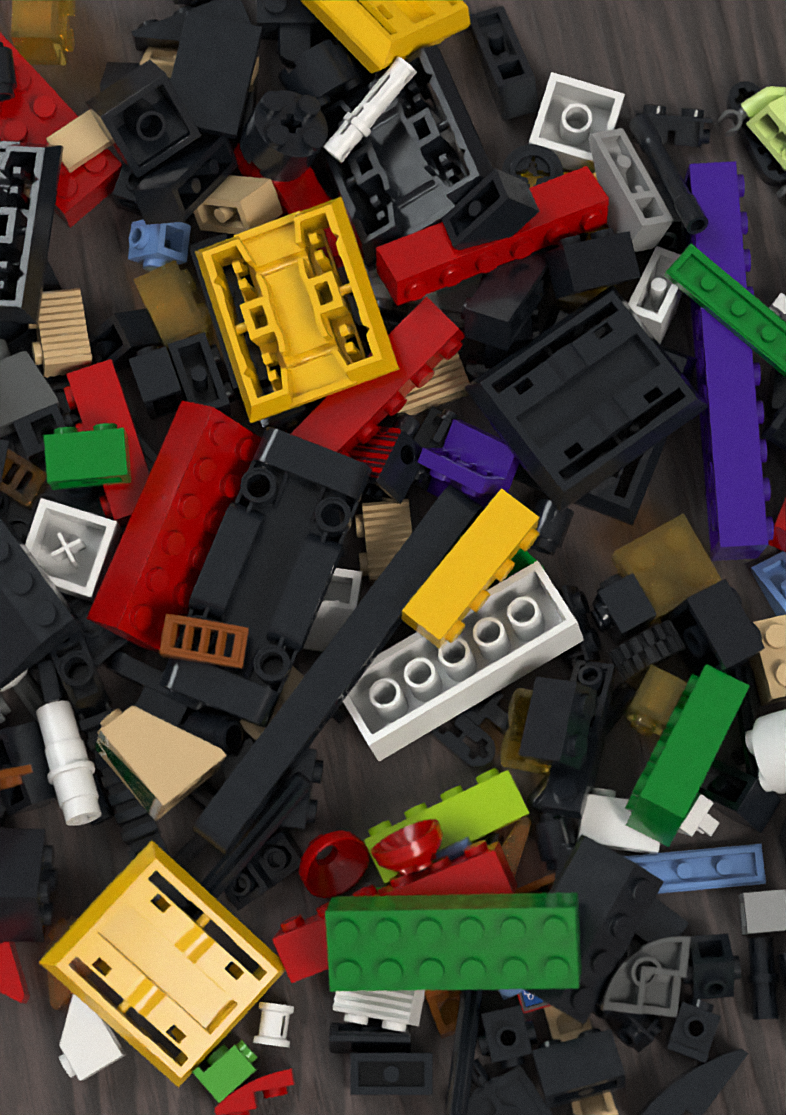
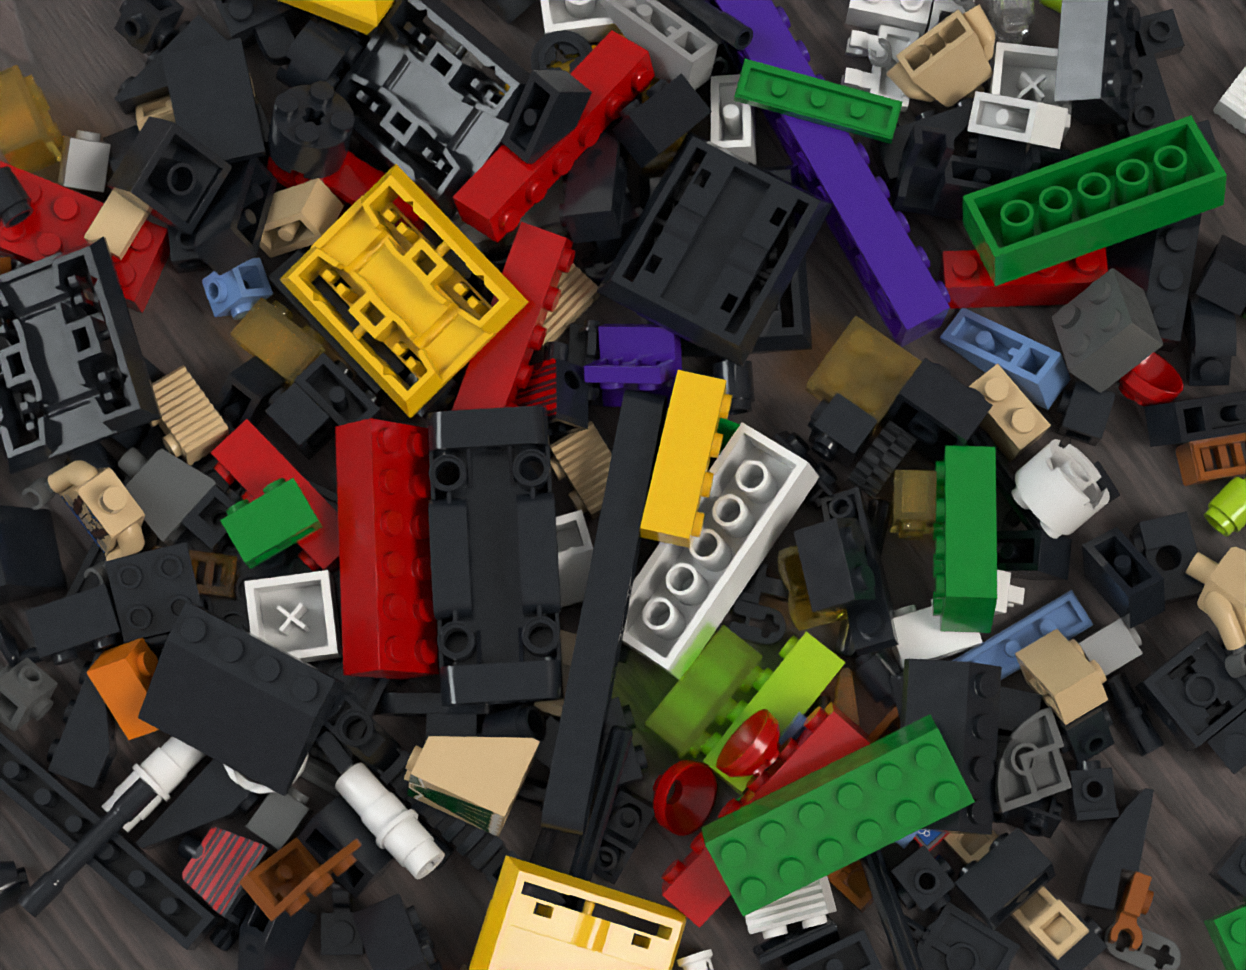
camera: 25 degrees left, 0 degrees up
dark orange slope [160,614,249,669] -> none
white pin [323,56,417,163] -> none
none -> light grey brick [58,130,111,192]
none -> clear neon green brick [644,625,763,760]
none -> tan brick [1015,629,1108,725]

